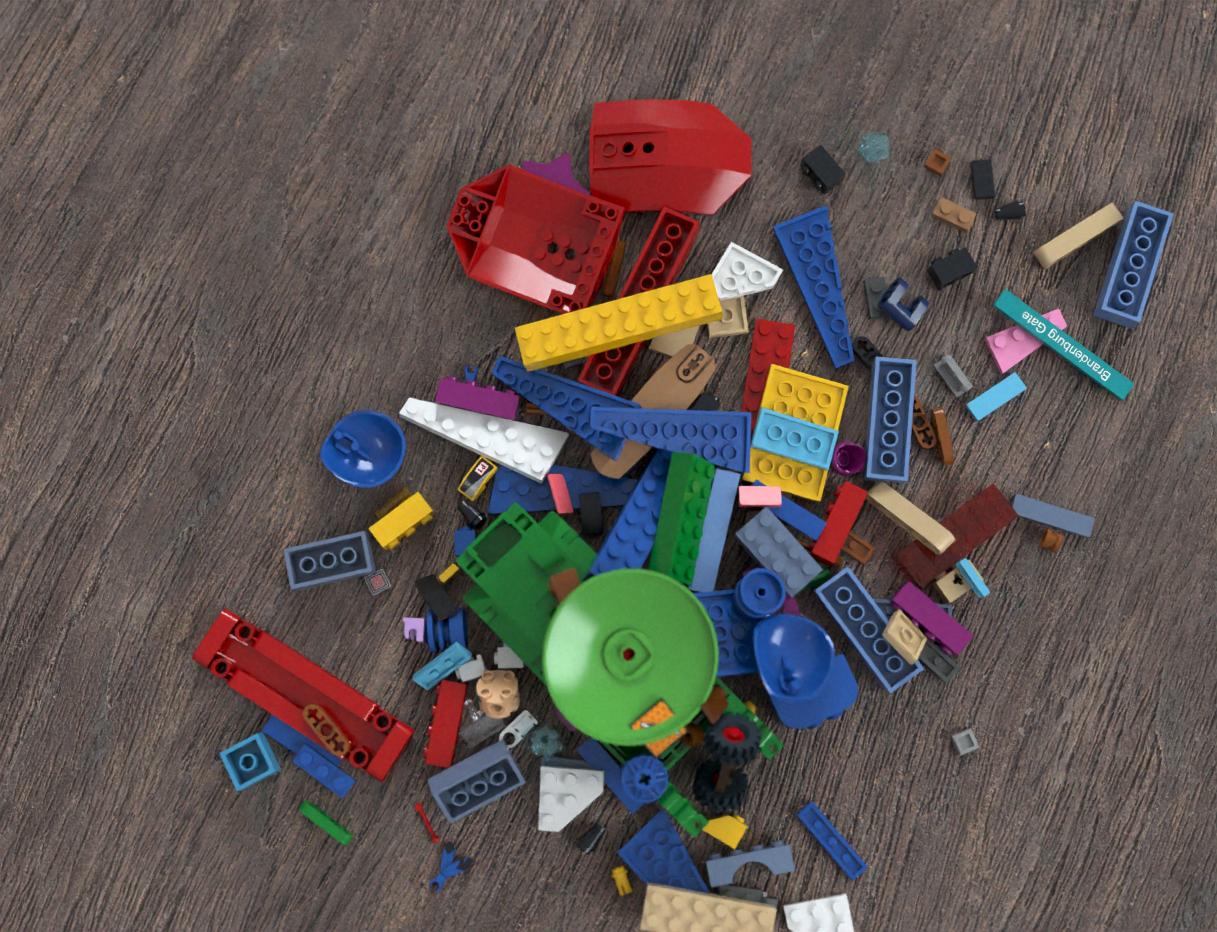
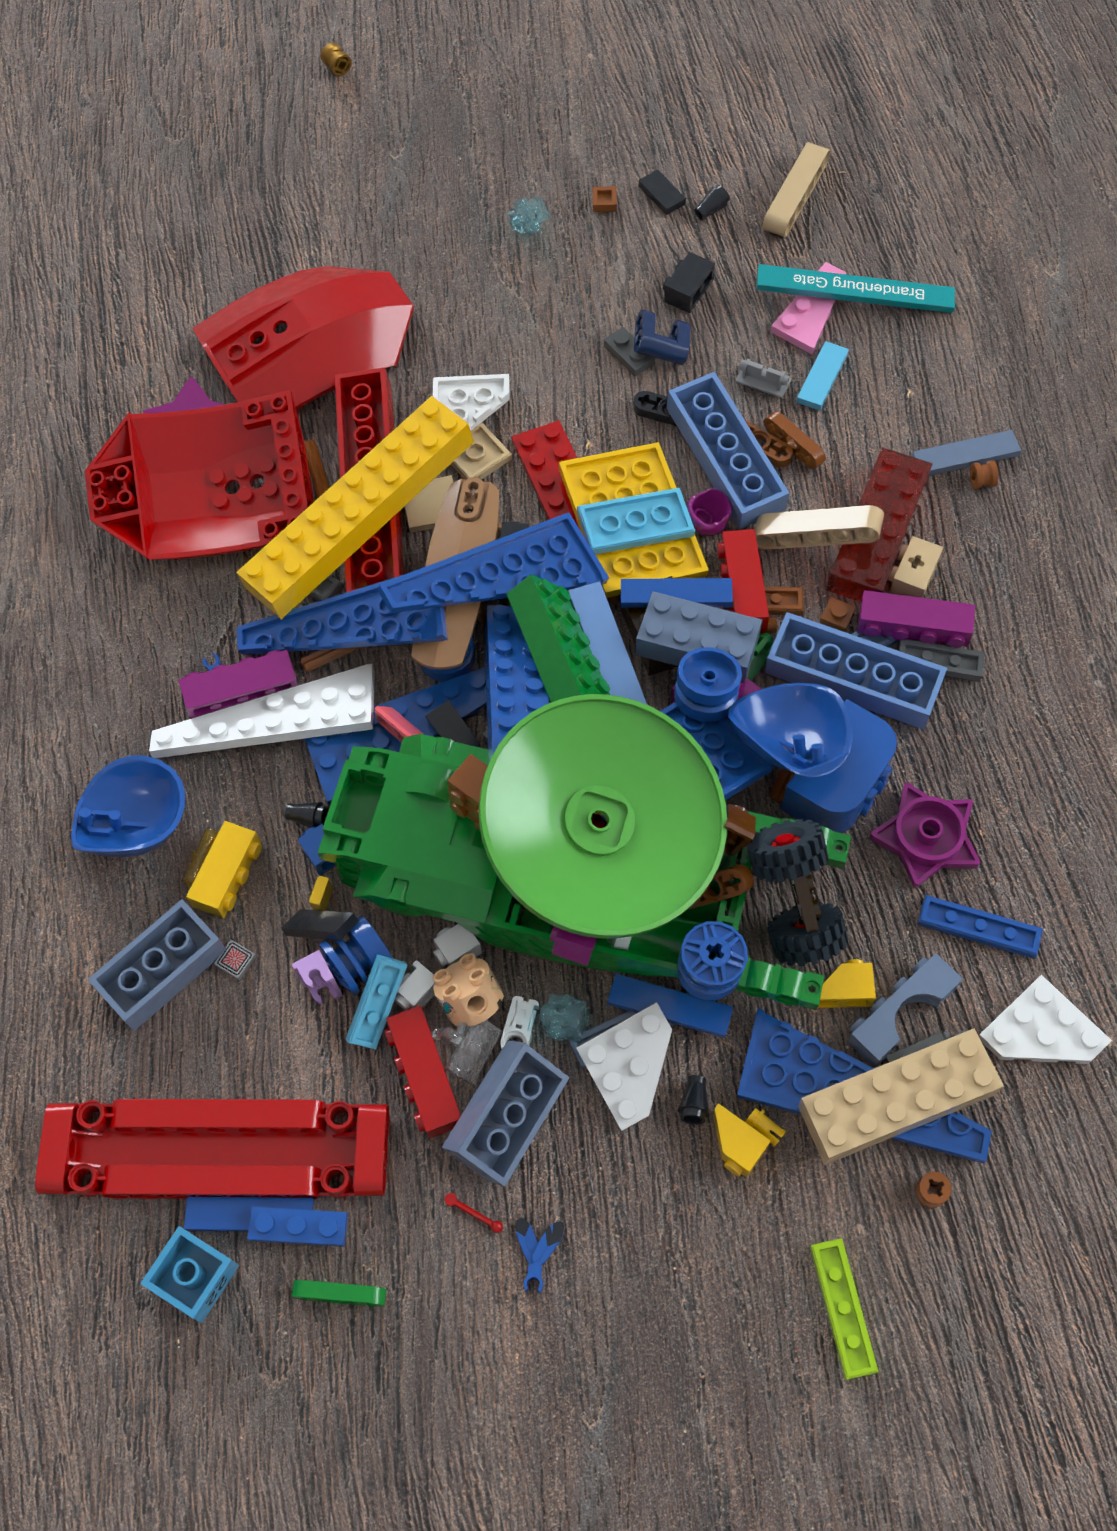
camera: 30 degrees left, 15 degrees down
dark orange beam [303,704,350,756] -> none
slope [457,456,498,502] -> none
tile [628,697,689,759] -> none
slope [739,486,782,507] -> none
blue wing [772,206,855,370] -> none
black brick [800,145,845,195] -> none
tan tile [882,609,927,665] -> none
medium nougat plate [931,197,977,233] -> none
light grey tile [950,728,980,756] -> none
medium azure tile [955,558,990,598] -> none
medium blue brick [1093,201,1173,329] -> none
none -> yellow slope [713,1103,771,1178]
none -> dark orange plate [819,597,856,632]
none -> magenta plate [869,782,980,889]

